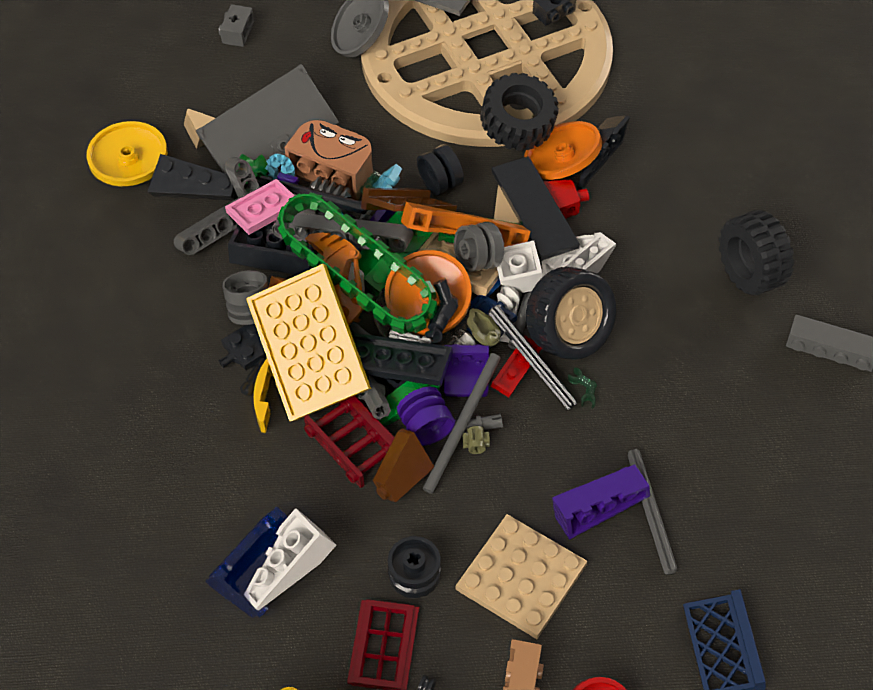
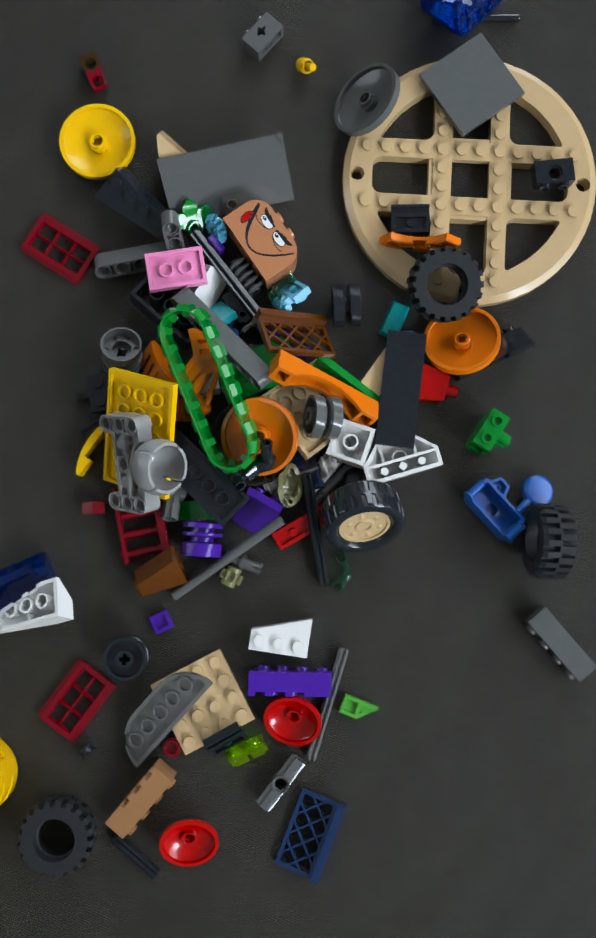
camera: 25 degrees right, 30 degrees up
none -> dark red piece [19,213,101,286]
none -> leg [79,52,109,93]
none -> dark red piece [82,501,105,515]
none -> light grey beam [99,411,187,515]
none -> dark grey plate [124,672,213,768]
none -> dark purple tile [148,609,174,635]
none -> dark red plate [162,737,182,757]
none -> black plate [202,721,249,757]
none -> clear neon green hinge [227,734,268,767]
none -> white wedge [248,617,313,658]
none -> dark grey piece [256,753,305,812]
none -> red dish [263,696,322,746]
none -> yellow cylinder [295,57,316,74]
none -> bright green tile [338,693,379,719]
none -> teal tile [378,300,410,338]
none -> orange tile [379,232,461,252]
none -> black plate [391,204,430,234]
none -> blue piece [462,475,553,544]
none -> green piece [464,408,511,456]

